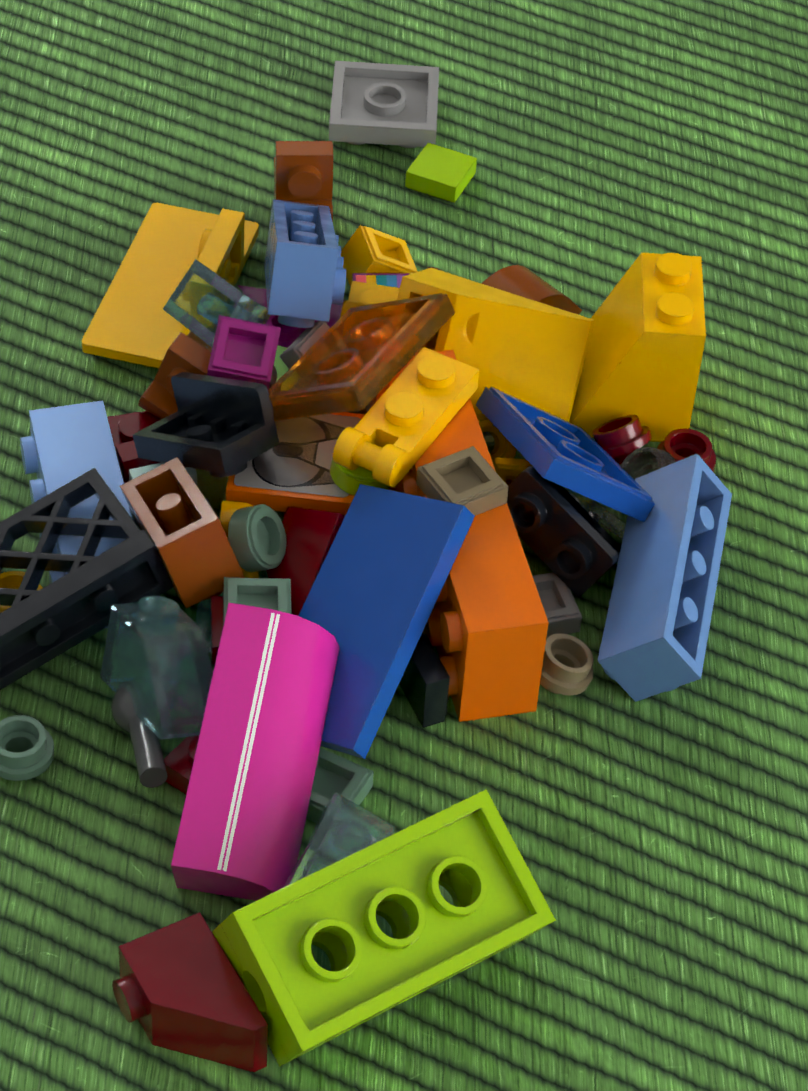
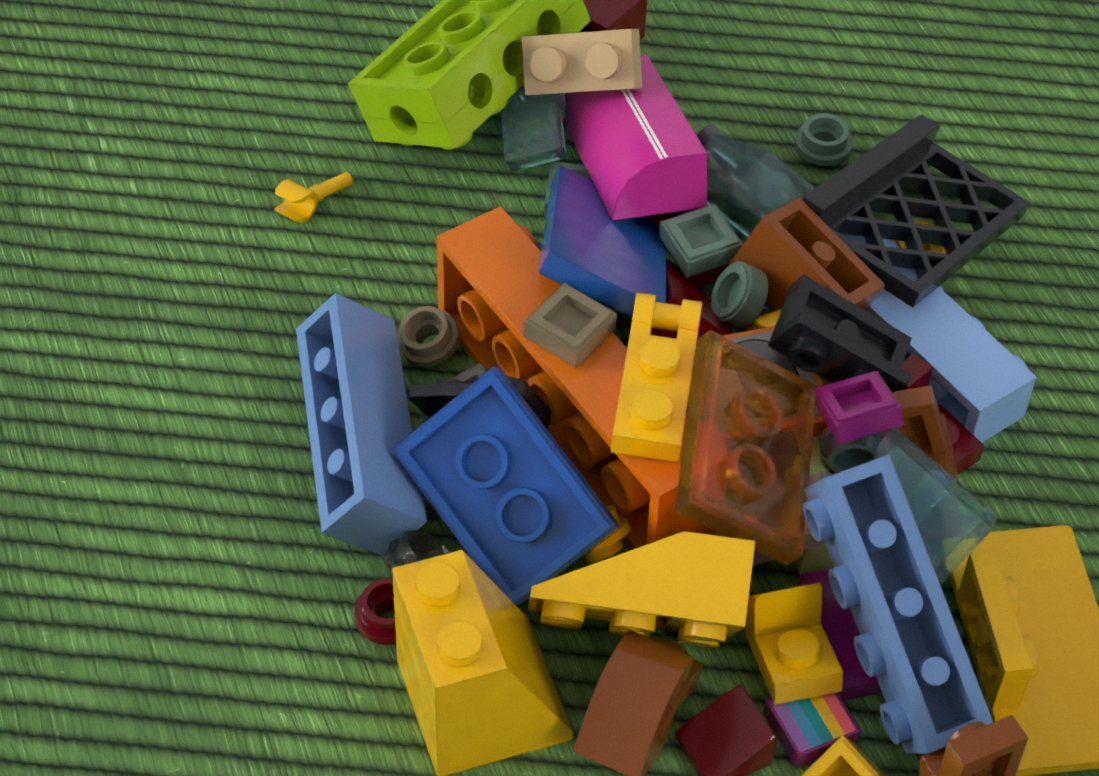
camera: 160 degrees right, 5 degrees up
none -> yellow hand [274,172,353,223]
none -> tan plate [521,29,642,95]

